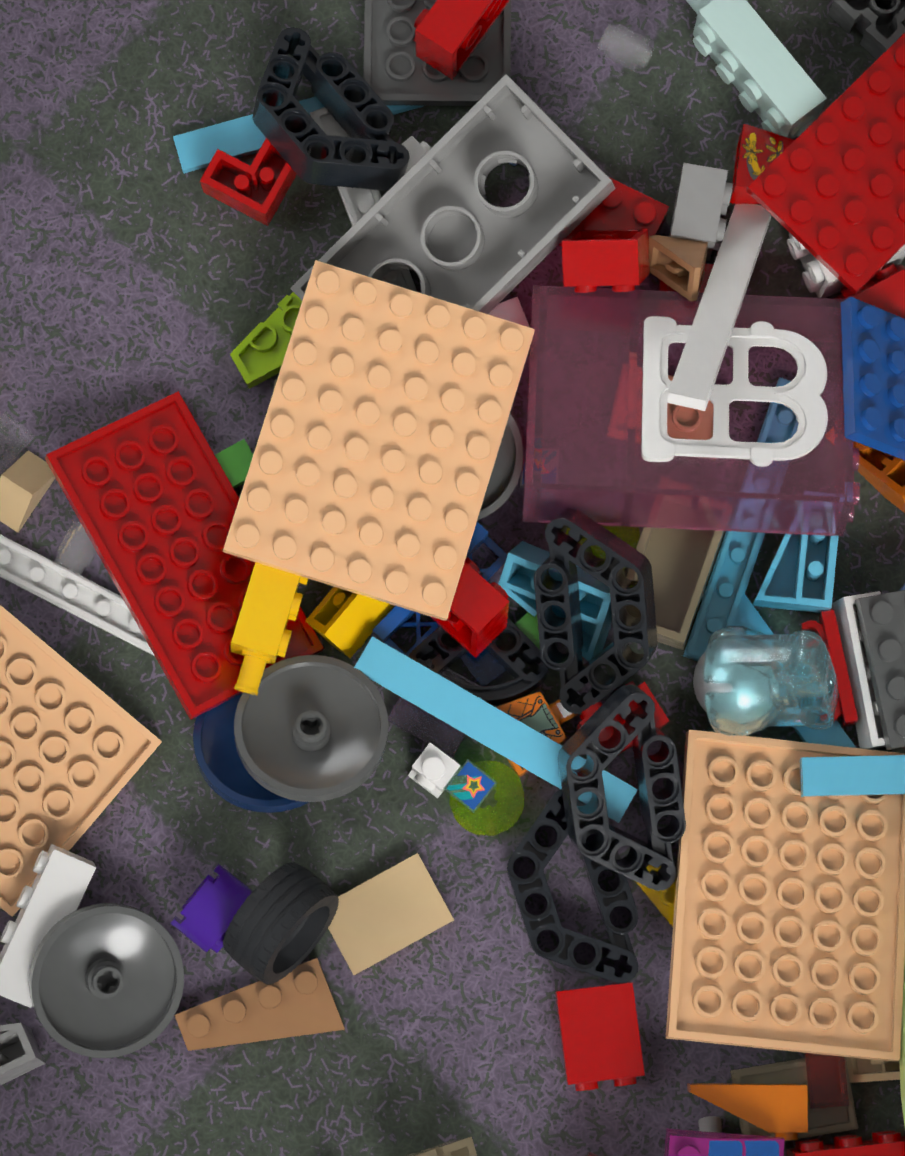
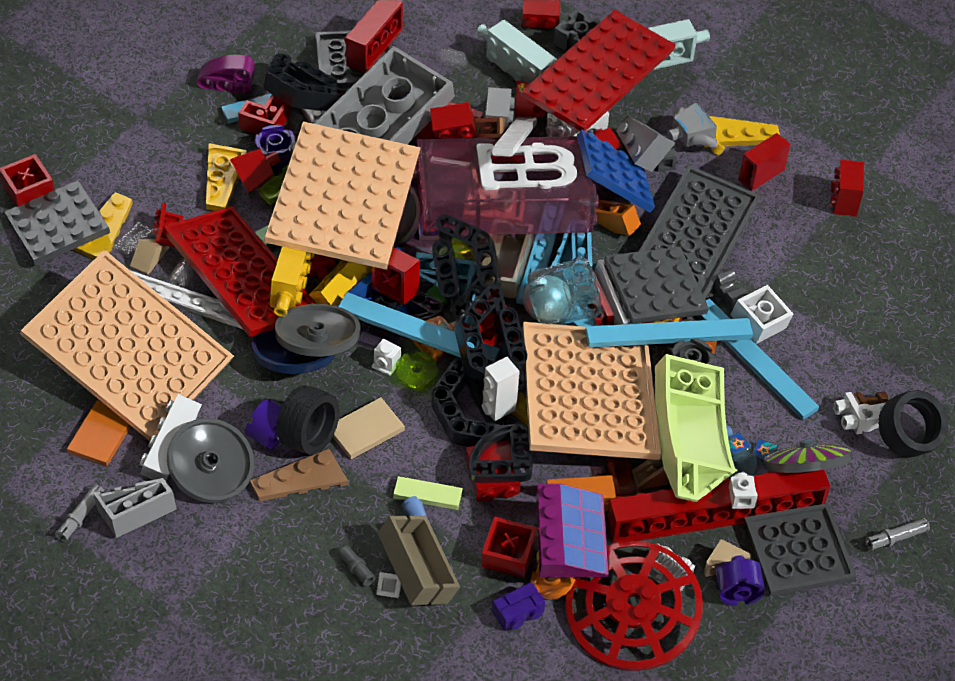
camera: 10 degrees left, 30 degrees down
tile [444,759,498,813] -> none
none -> red bracket [152,202,184,247]
none -> magenta beam [197,55,255,94]
none -> yellow wing [206,143,247,211]
none -> red torso [230,149,281,195]
none -> dark purple brick [255,125,295,170]
none -> yellowish green tile [393,476,463,510]
none -> medium blue cone [401,496,430,523]
none -> black beam [469,424,533,483]
none -> white brick [482,357,519,421]

